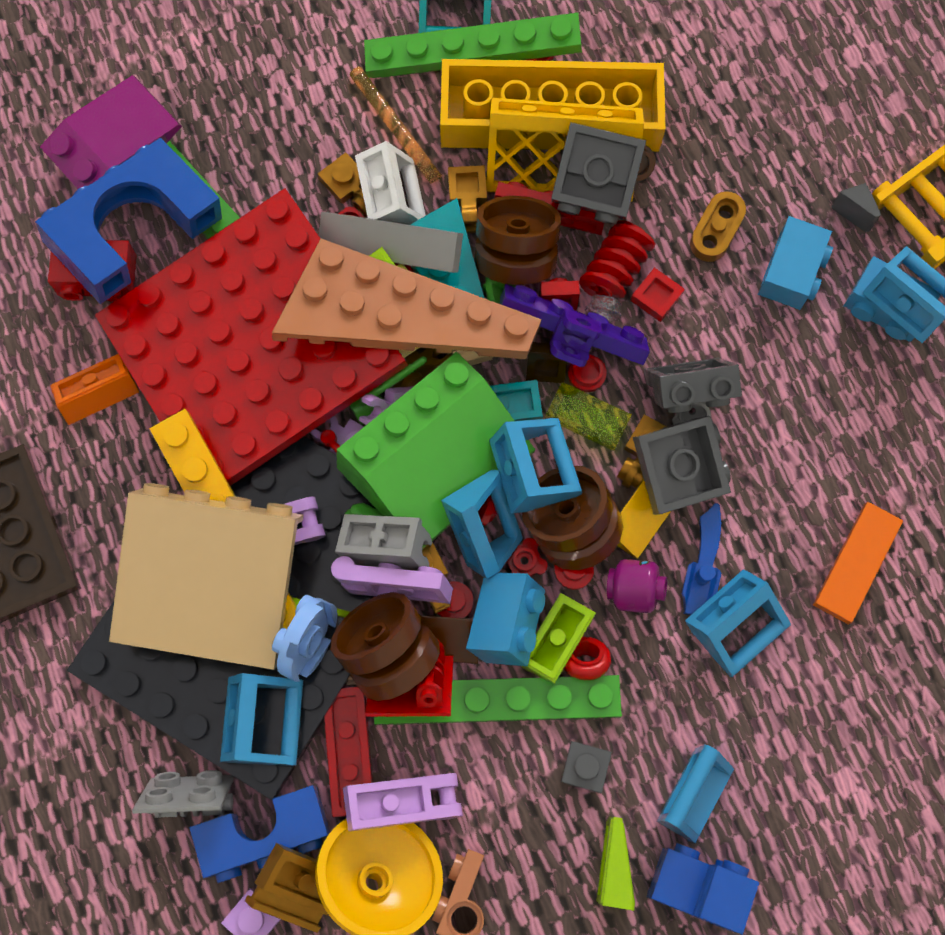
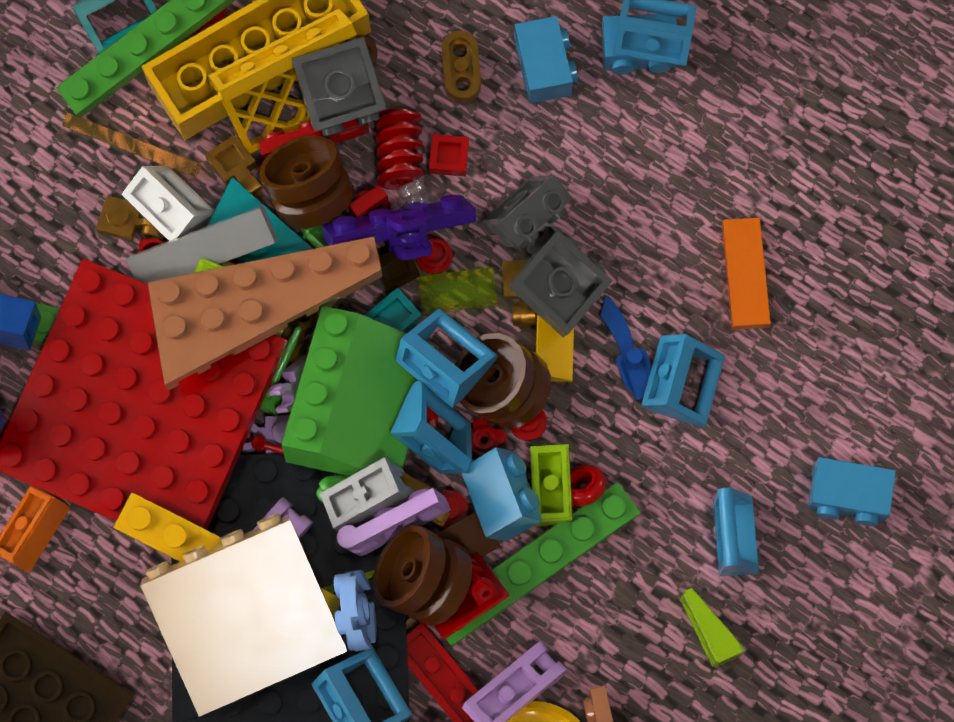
camera: 30 degrees left, 0 degrees up
dark grey plate [561,741,612,794] -> none
magenta head [607,559,667,613] -> none
blue brick [646,843,759,935] -> none
none -> dark azure brick [807,457,896,526]

